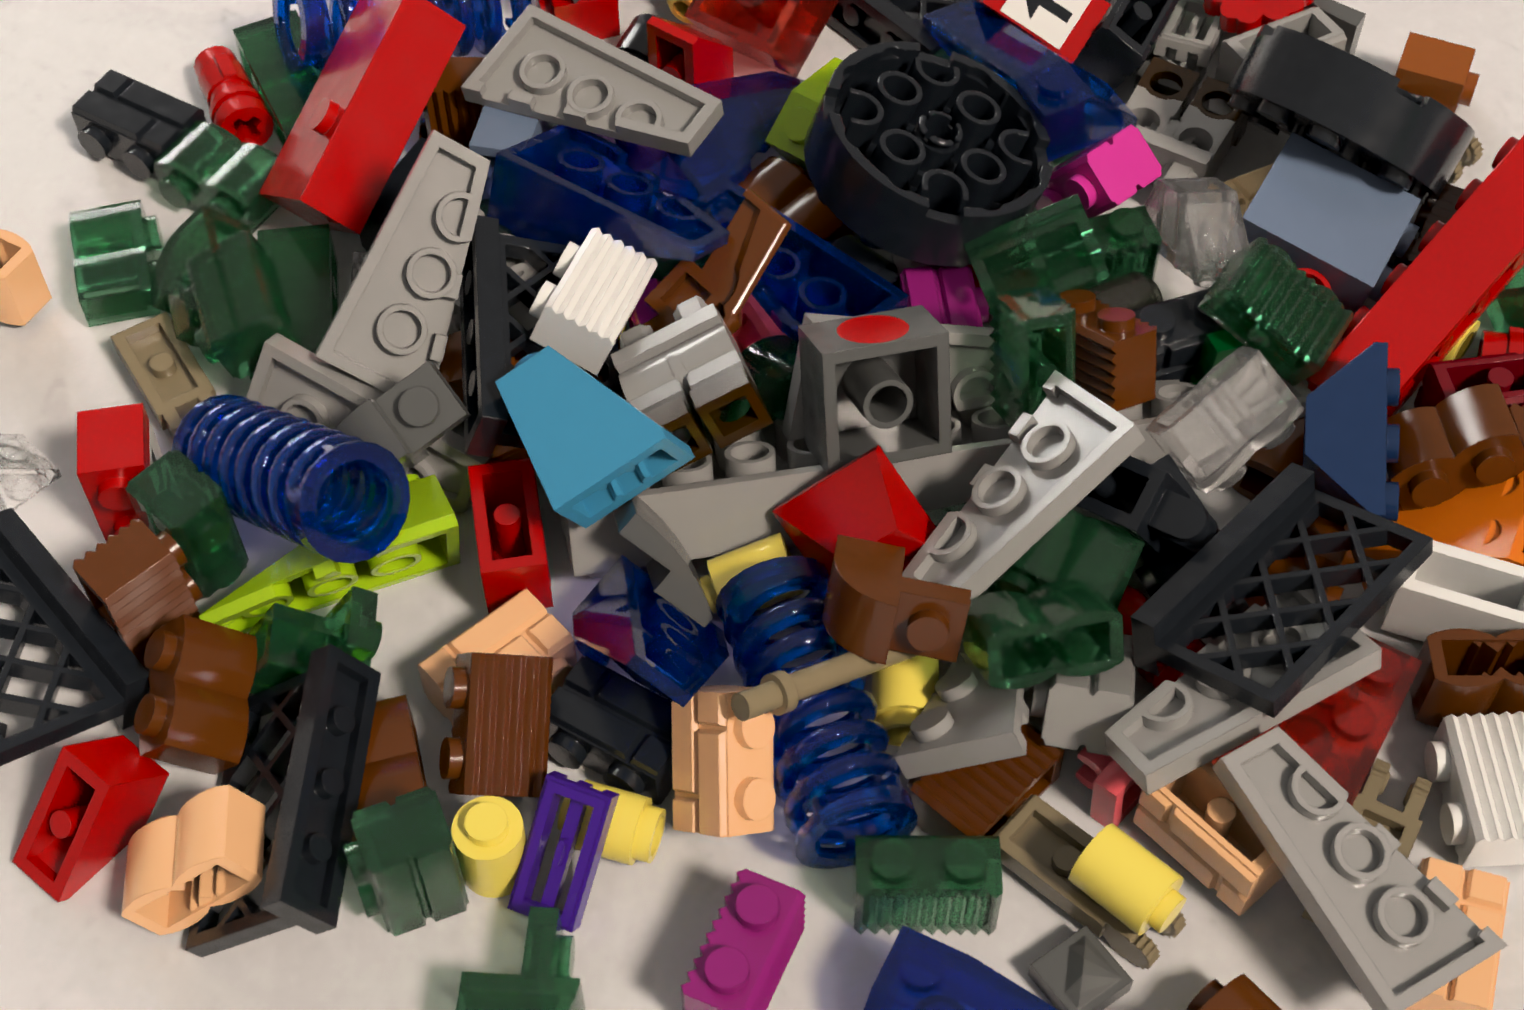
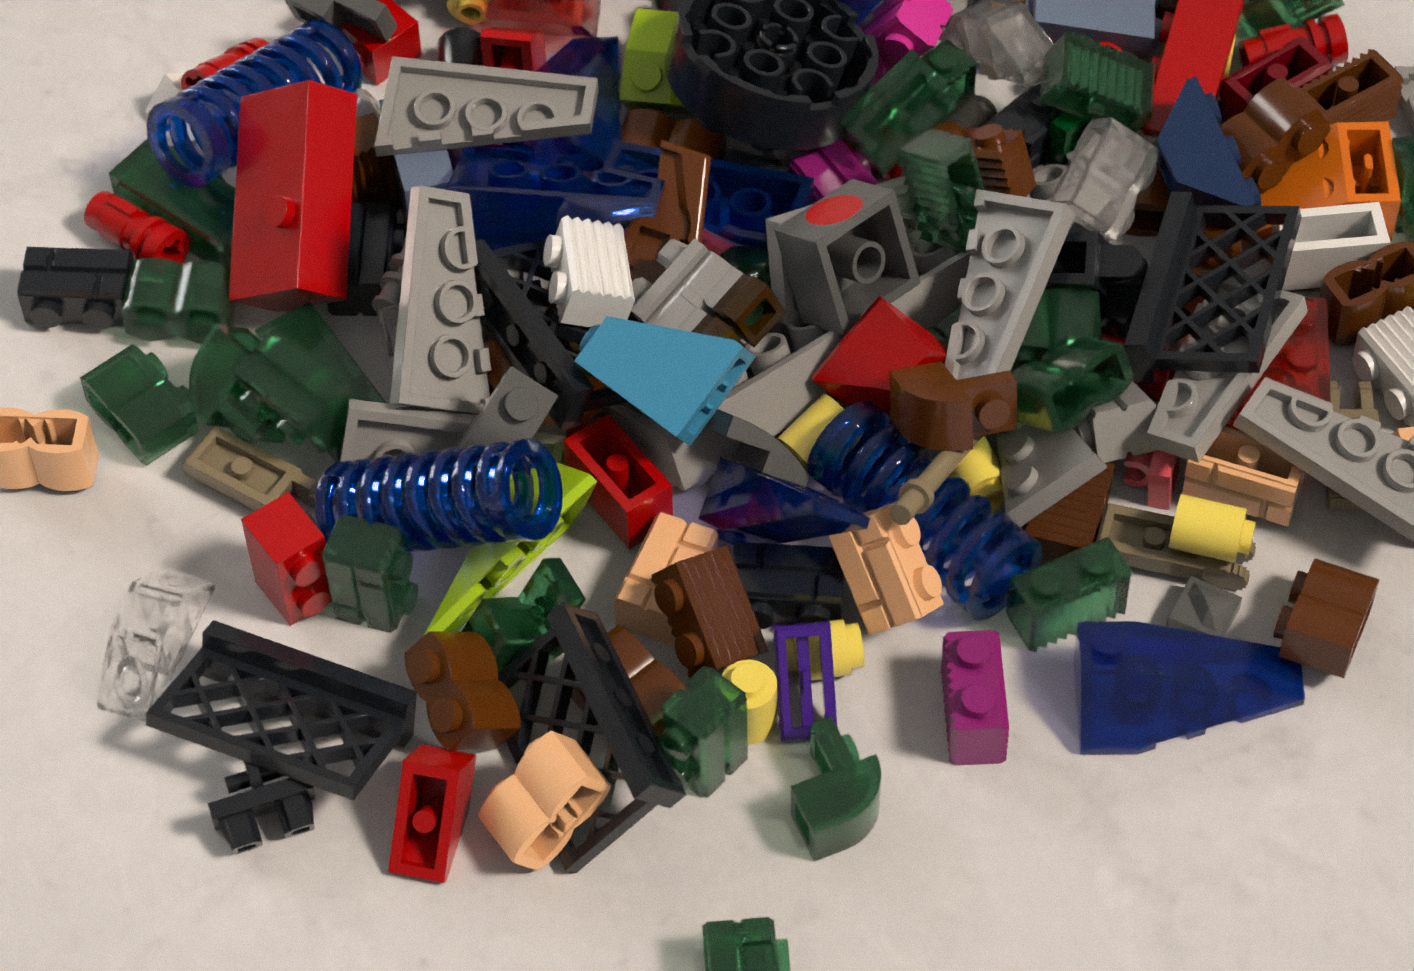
camera: 25 degrees left, 0 degrees up
reddish brown brick [73,519,203,667] -> none

